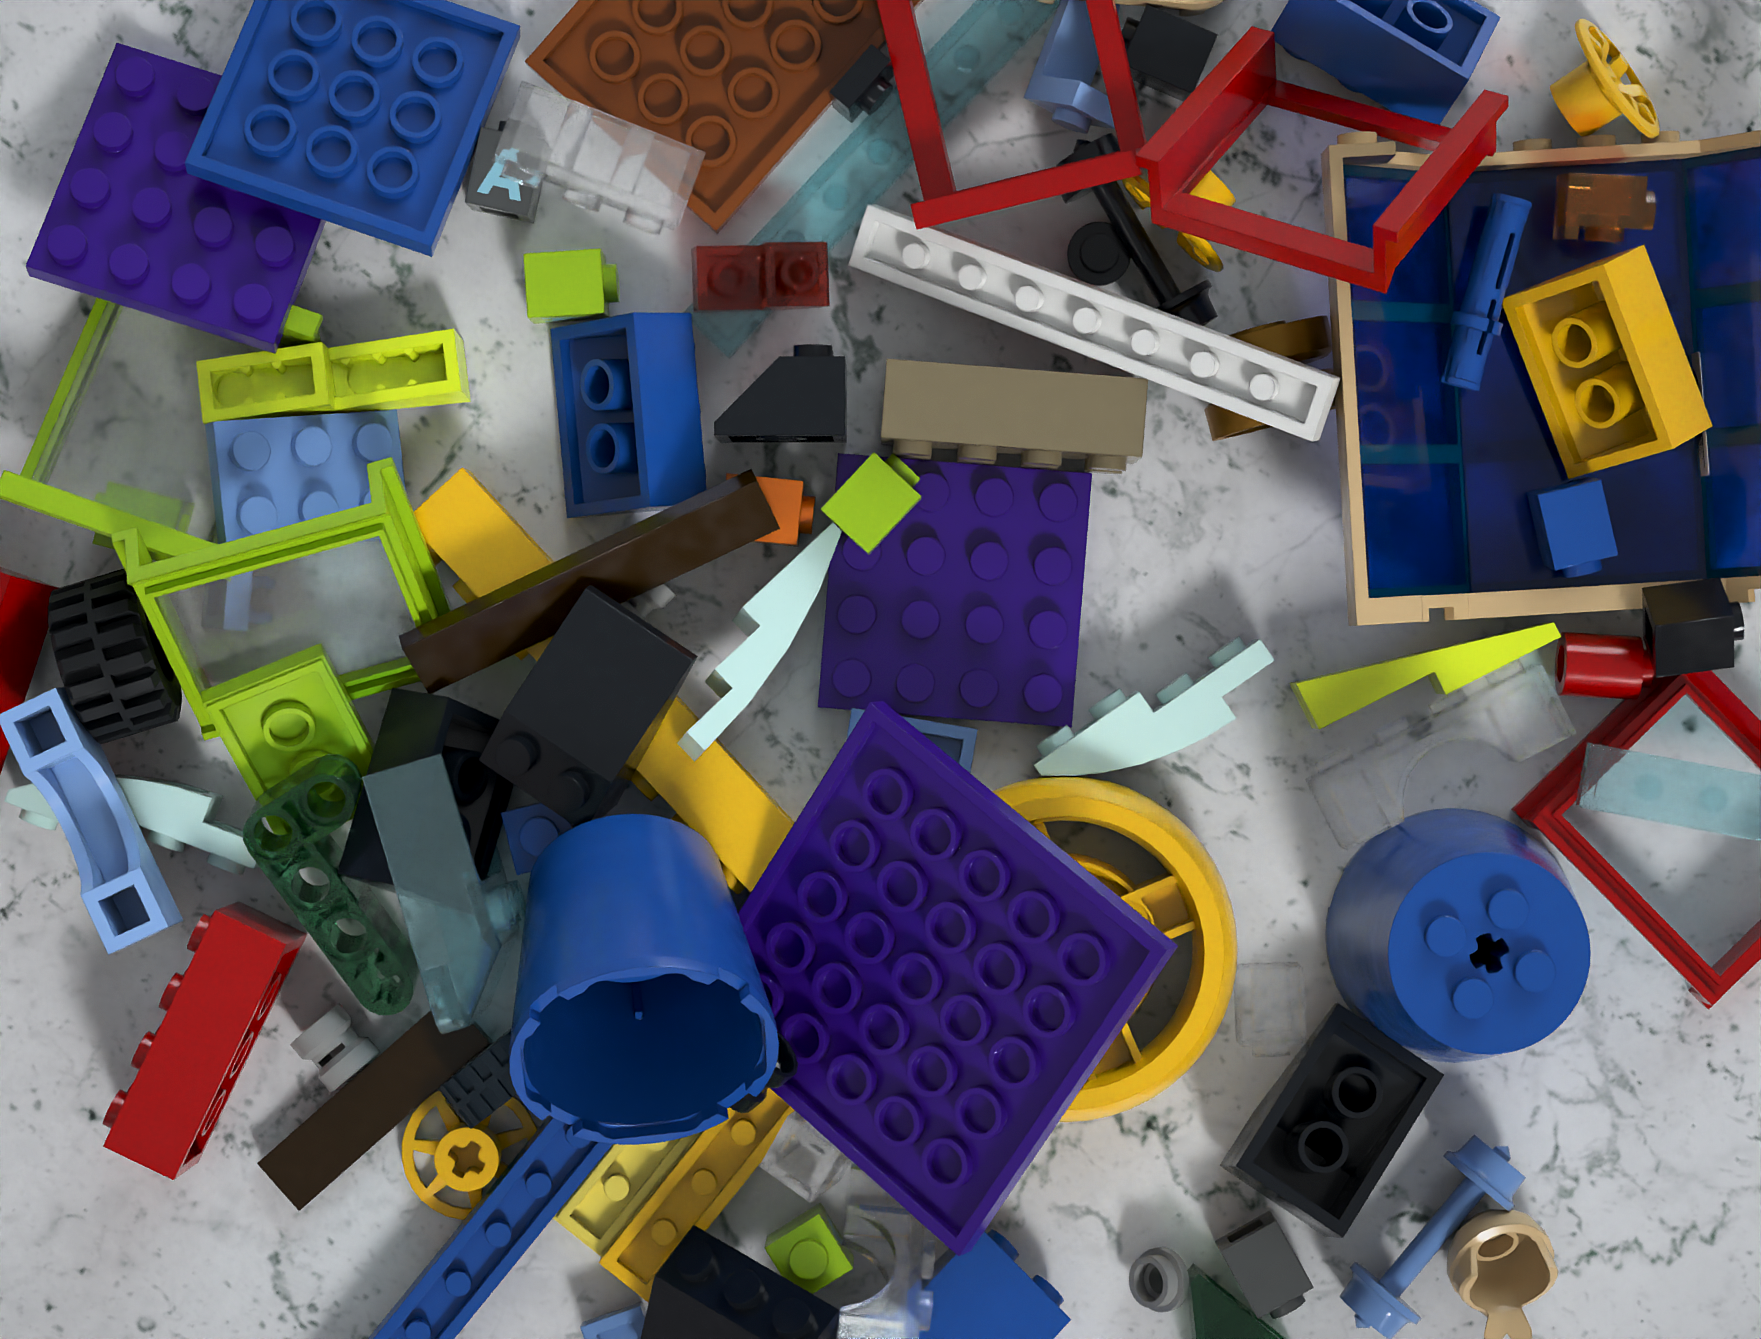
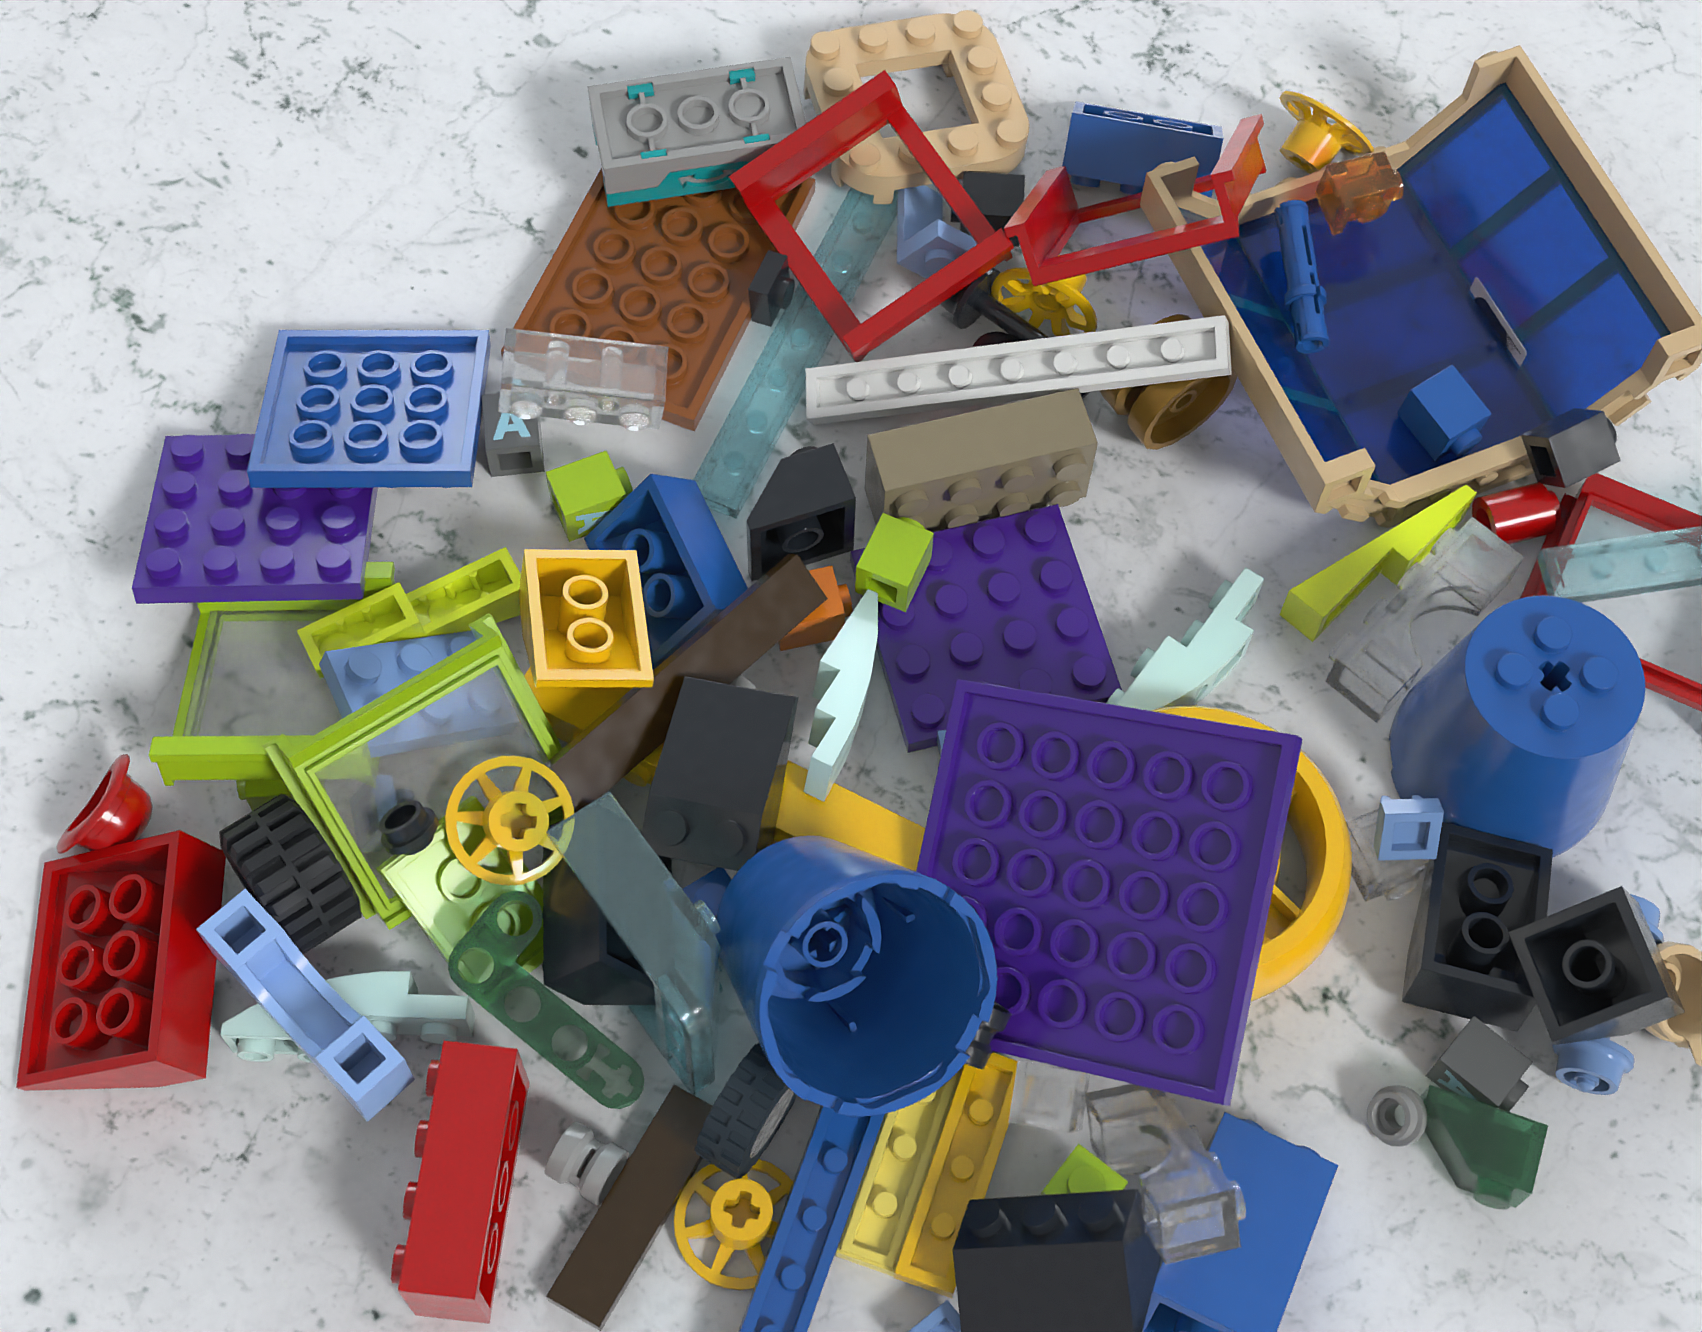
camera: 25 degrees left, 25 degrees down
clear red slope [691,242,830,313] -> none
yellow slope [1502,245,1713,479] -> none
none -> black plate [379,800,439,855]
none -> yellow wheel [445,756,575,885]
none -> yellow slope [519,549,654,688]
none -> medium blue tile [1373,795,1444,861]
none -> black slope [1509,886,1685,1045]

